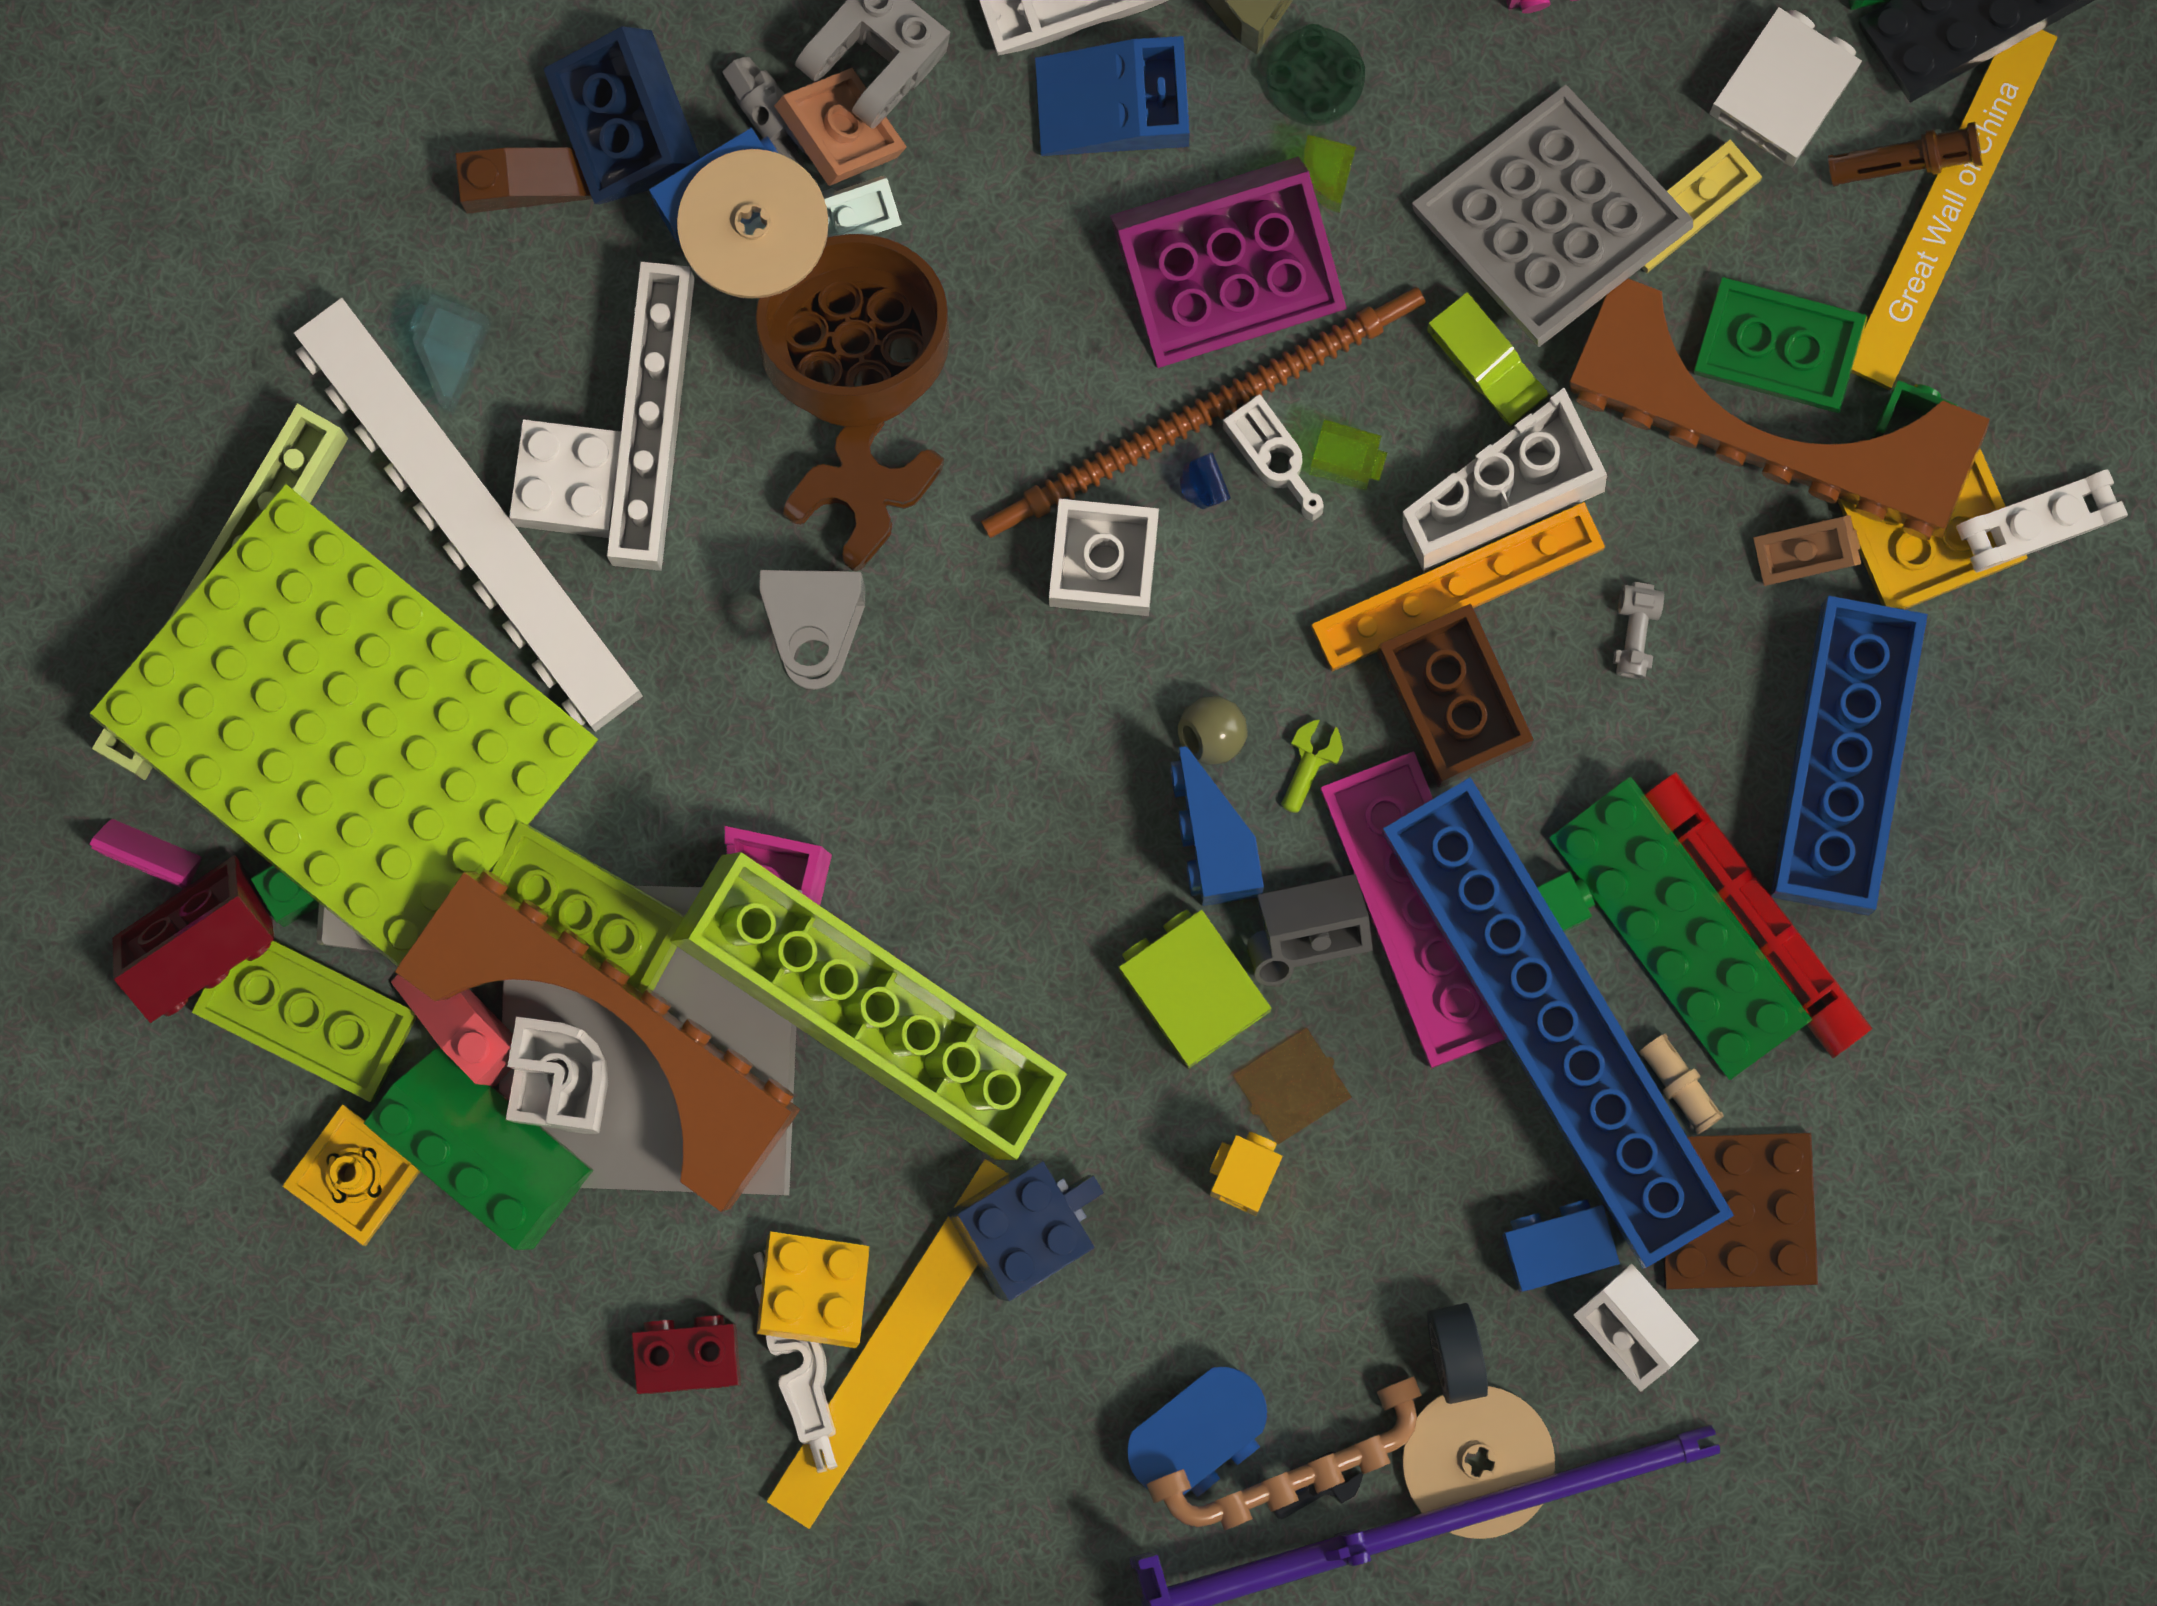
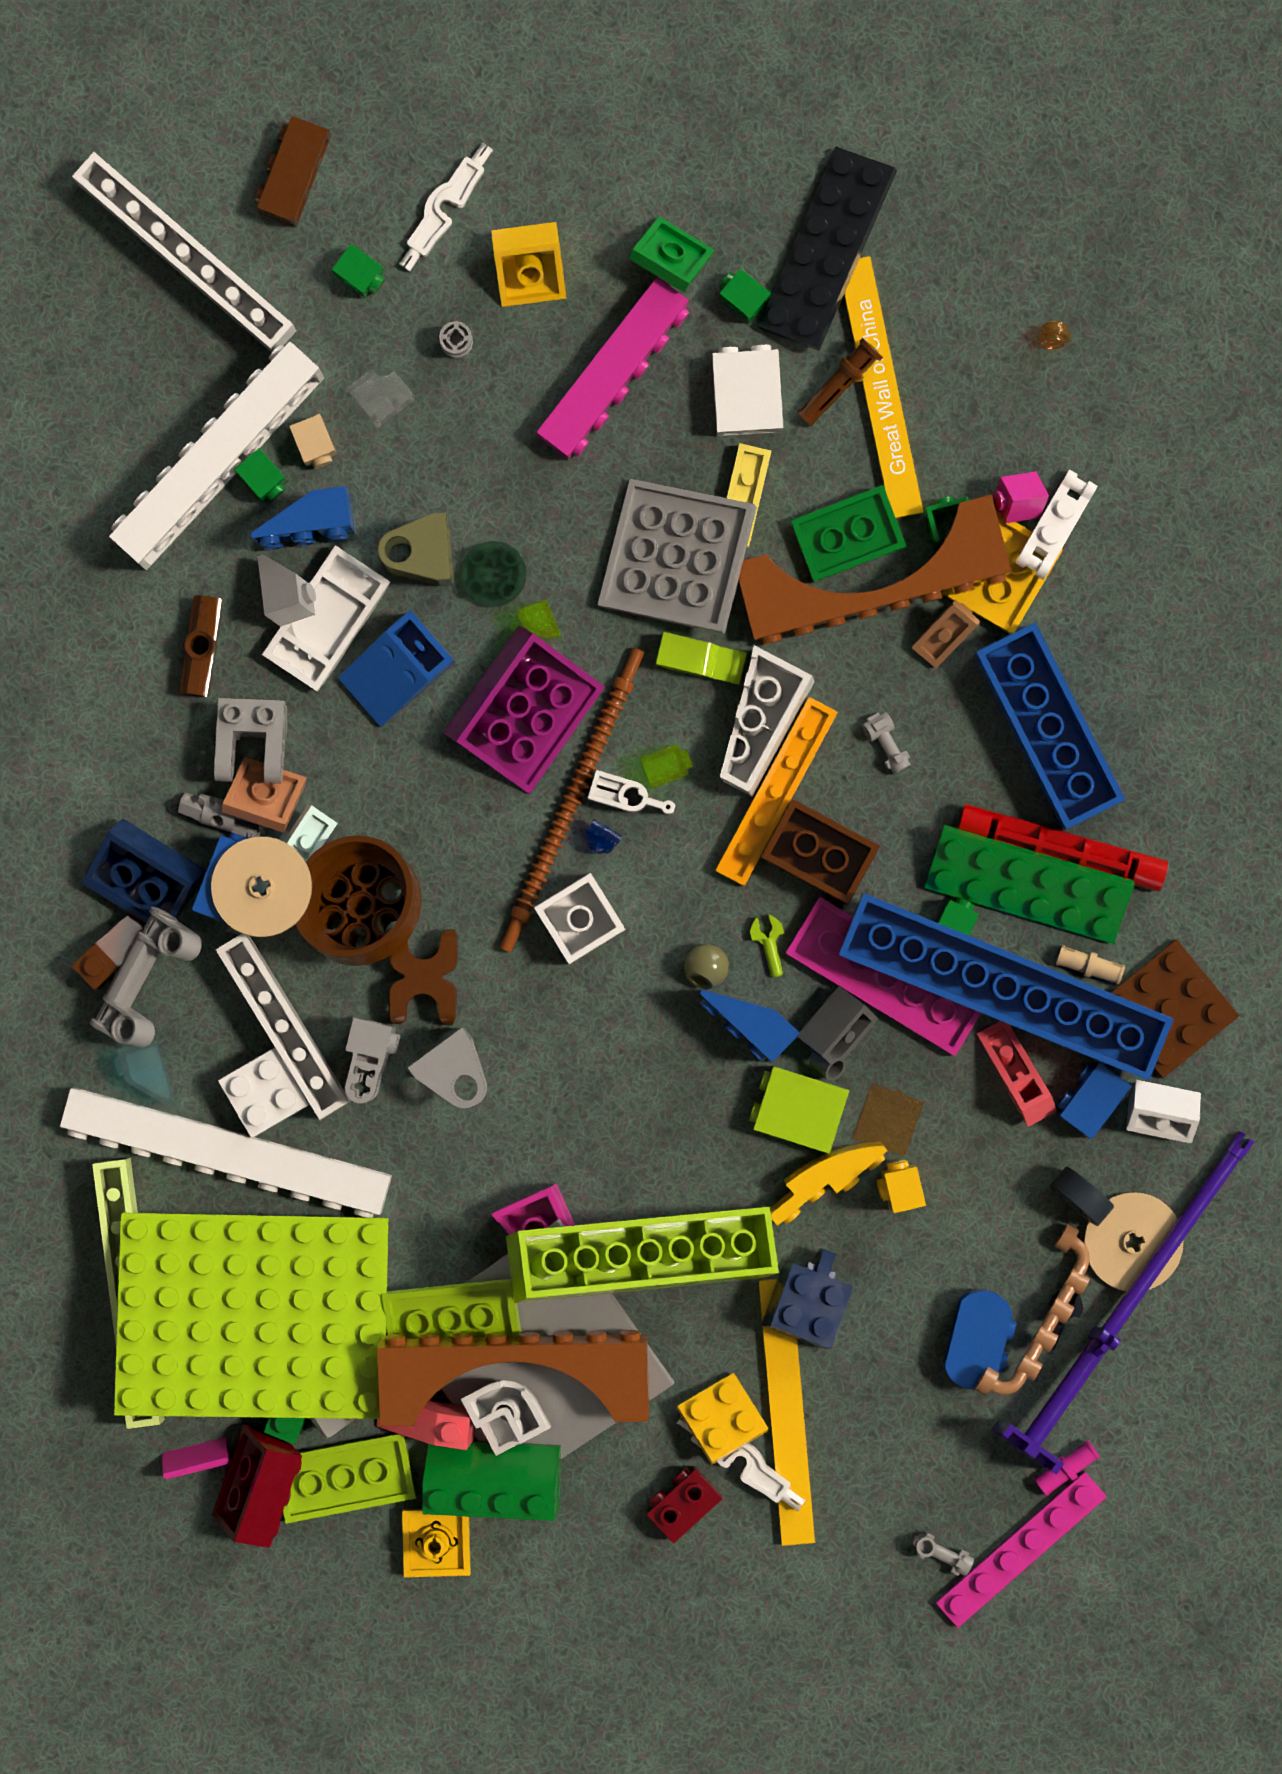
camera: 40 degrees left, 5 degrees up
none -> light grey piece [90,907,201,1048]
none -> light grey brick [345,1018,400,1103]
none -> yellow slope [770,1141,888,1226]
none -> coral slope [977,1021,1057,1127]
none -> dark pink brick [993,472,1049,523]

